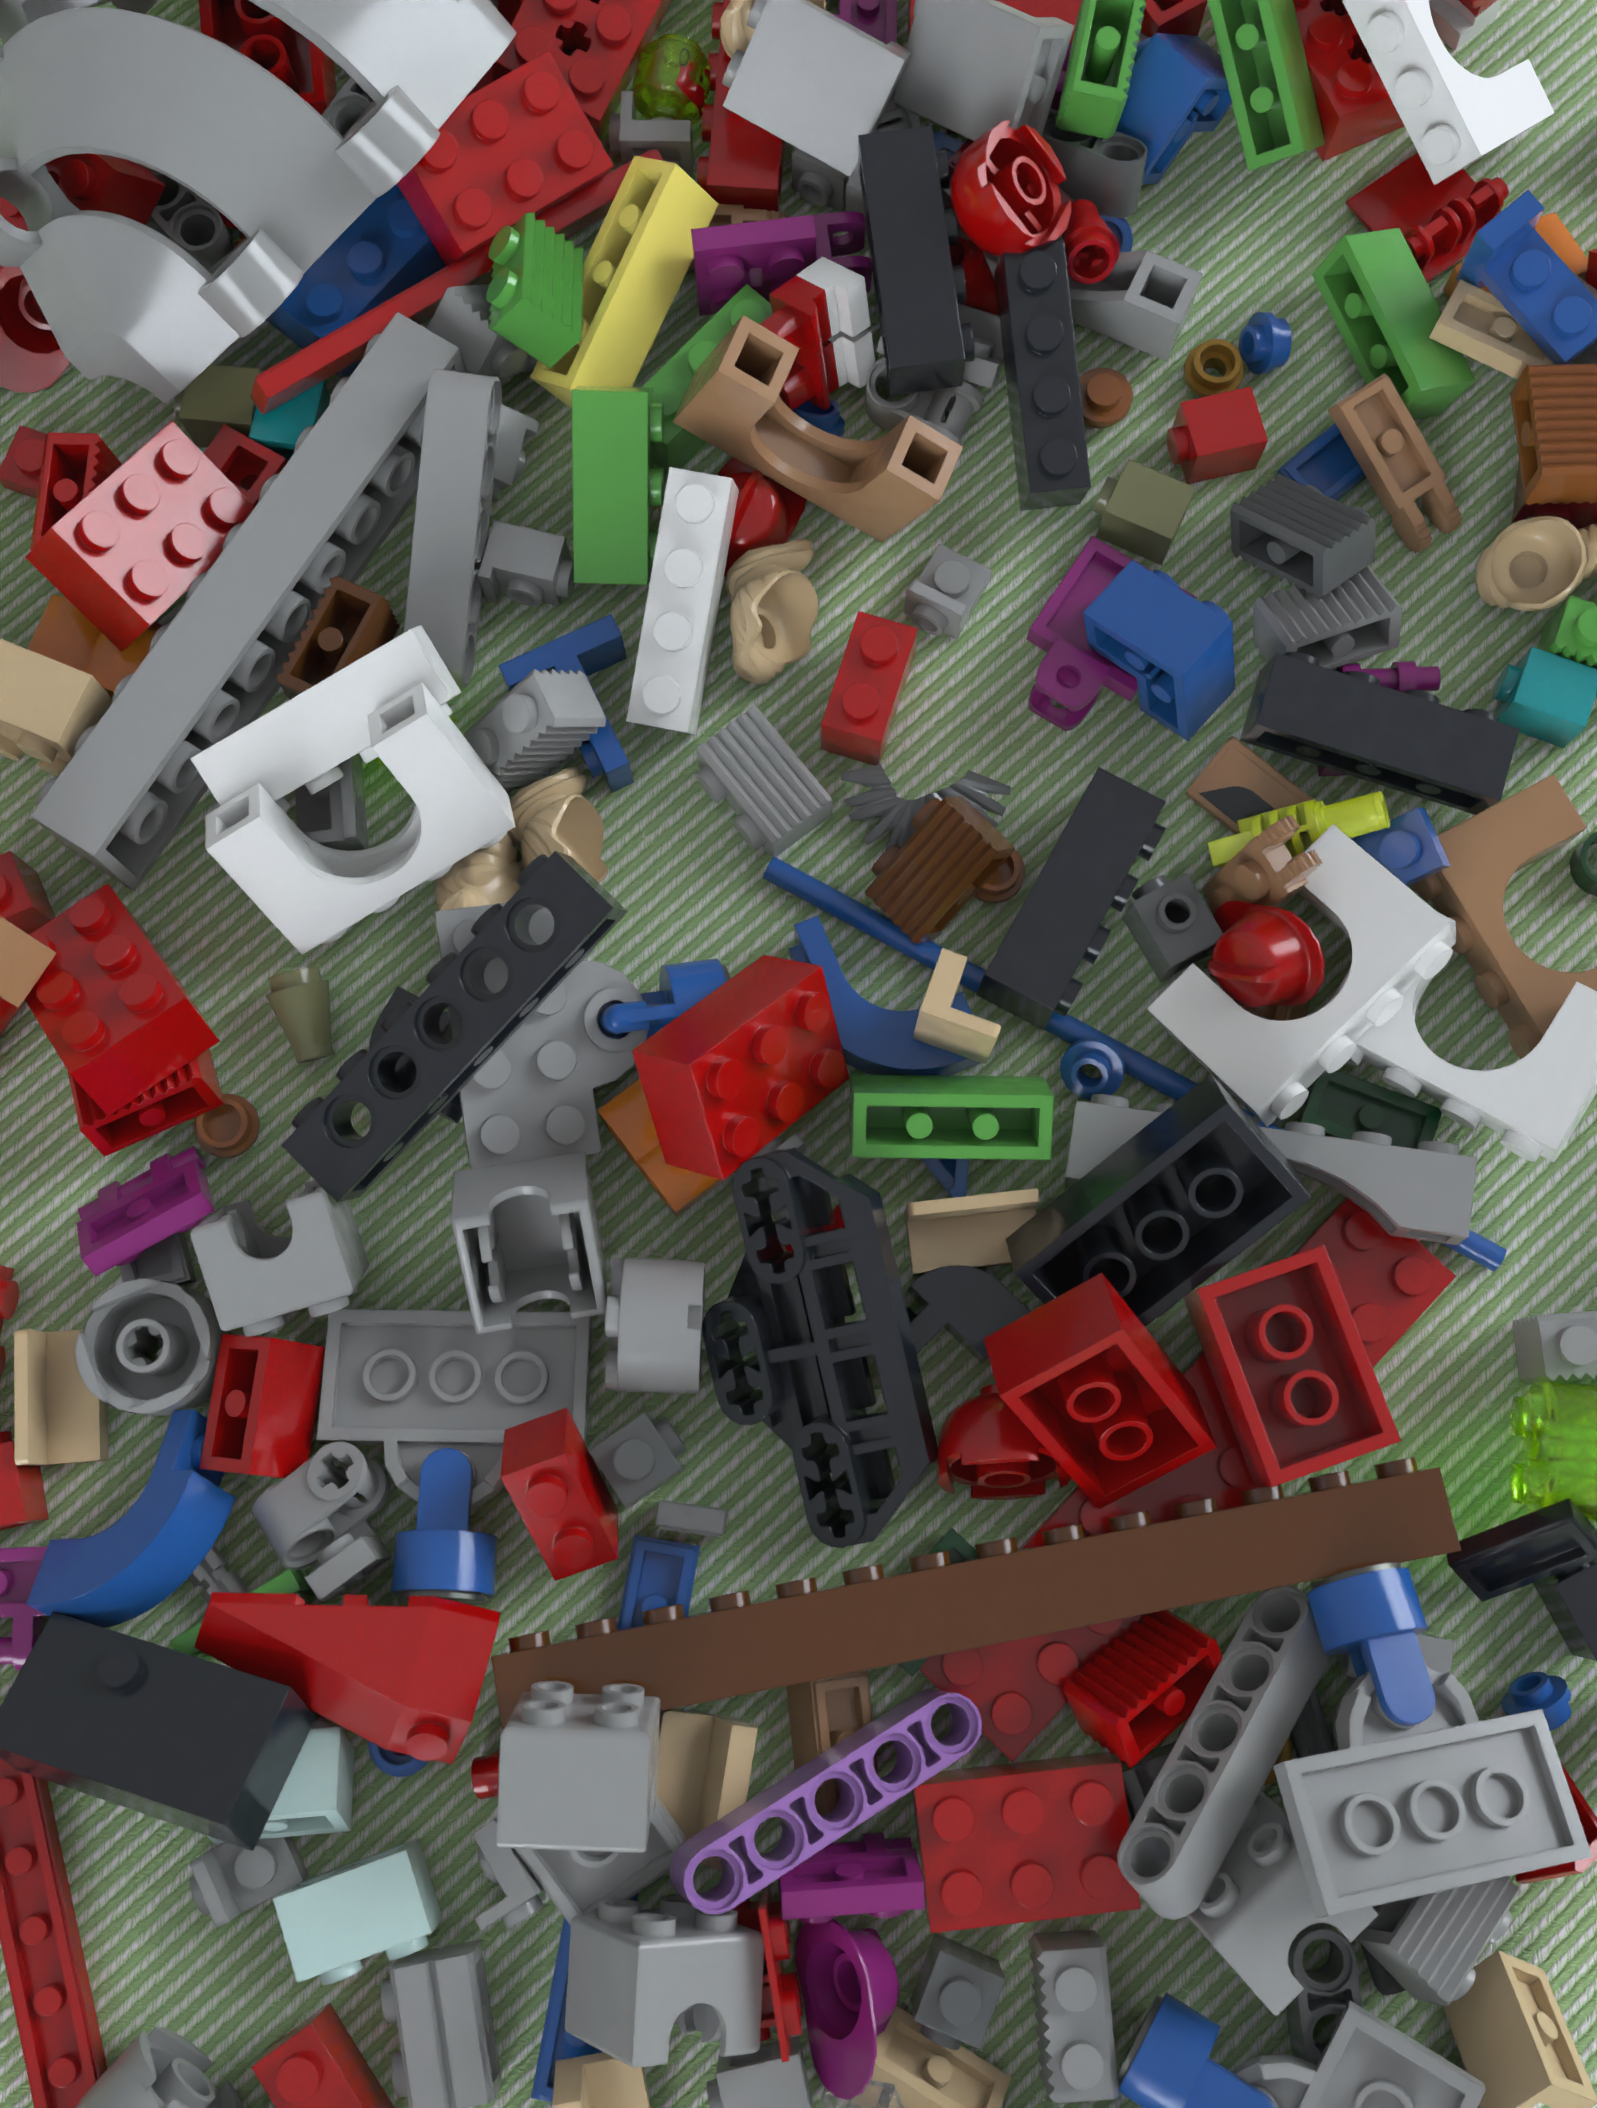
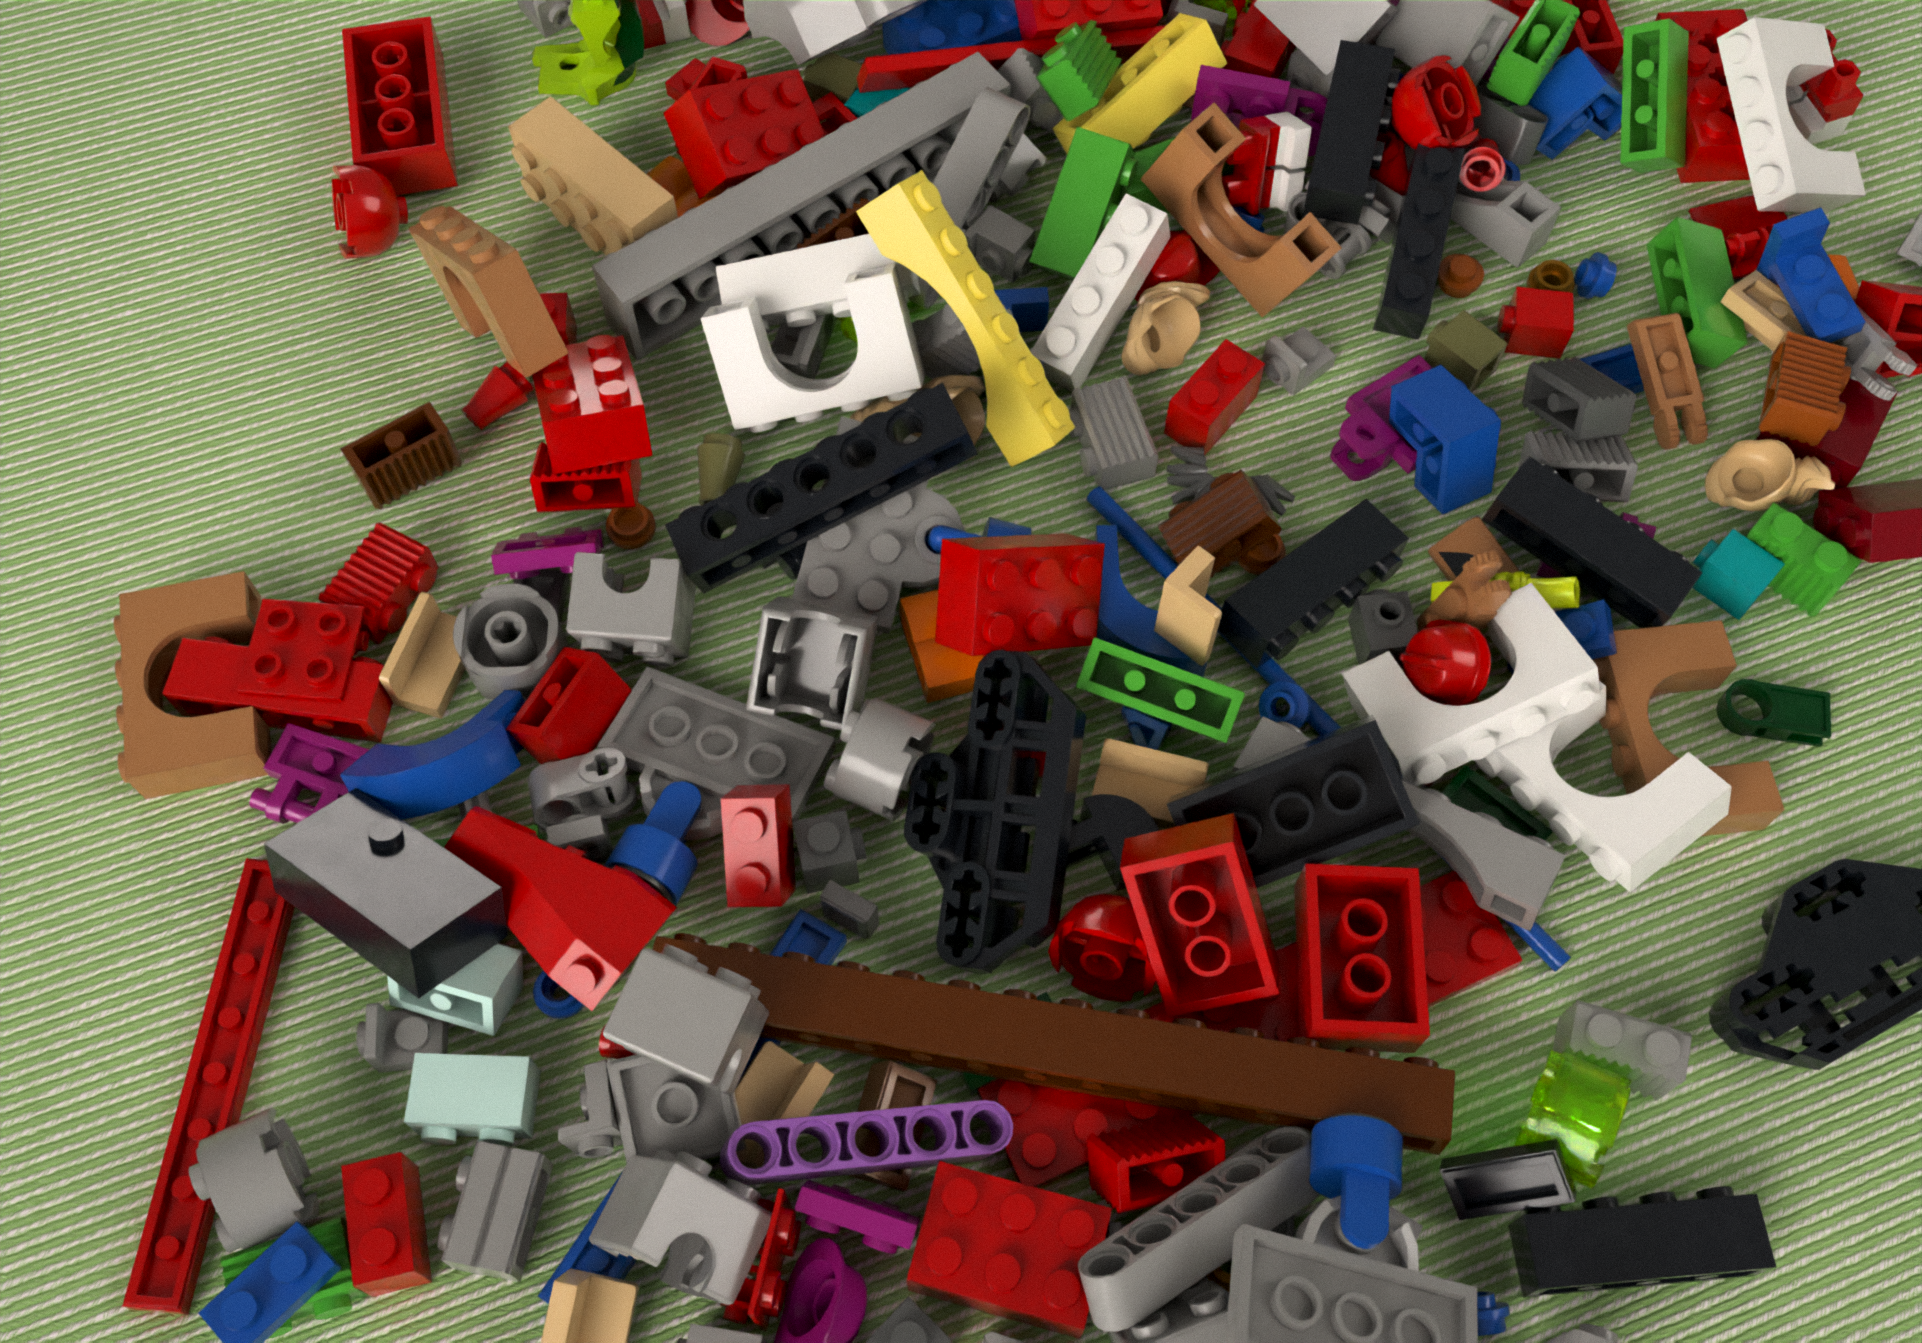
camera: 20 degrees right, 15 degrees down
none -> light yellow arch [856,170,1075,468]

